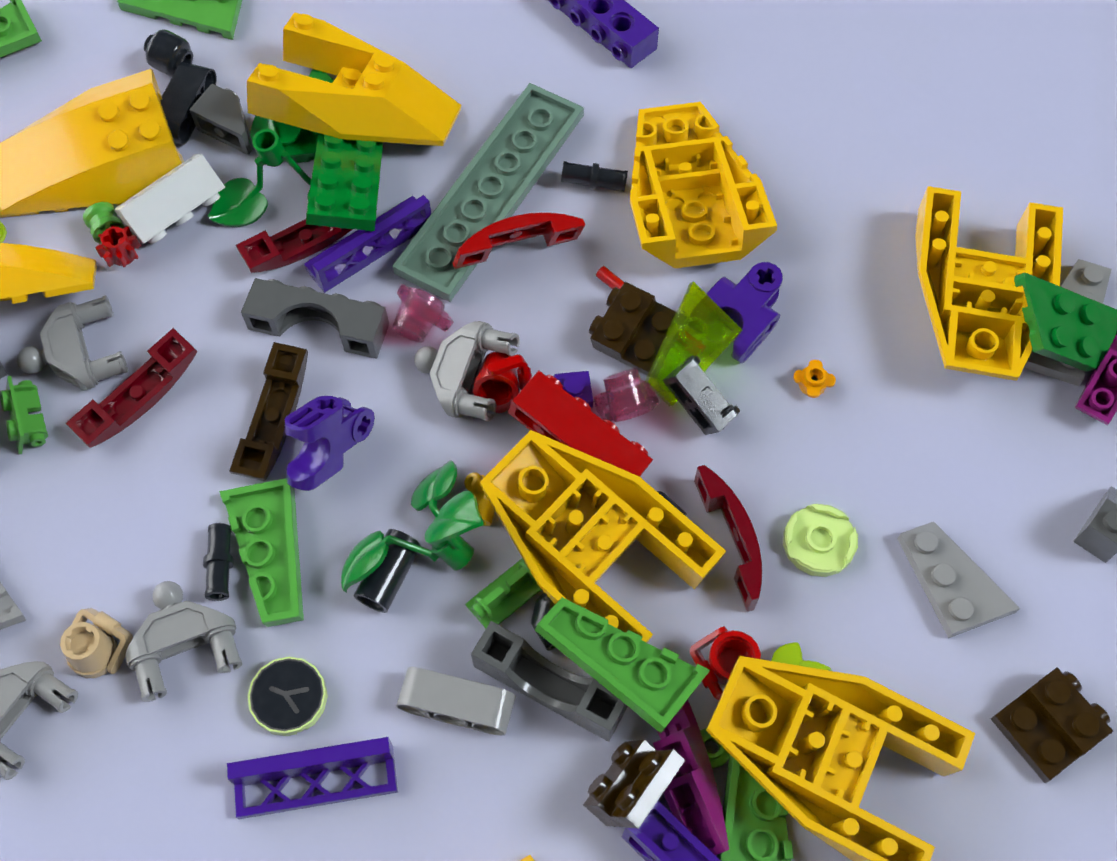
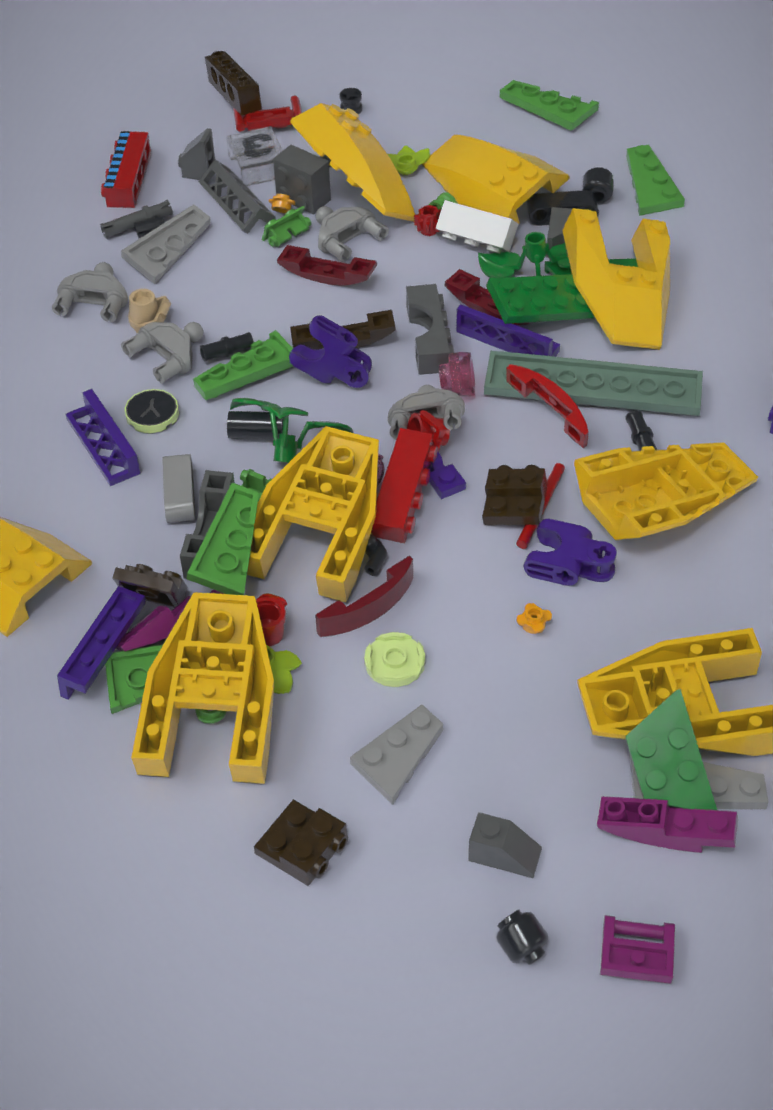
camera: 70 degrees right, 15 degrees down
clear pink piece [594,368,660,422] -> none
clear neon green wing [645,281,742,406] -> none
hinge [662,355,740,435] -> none

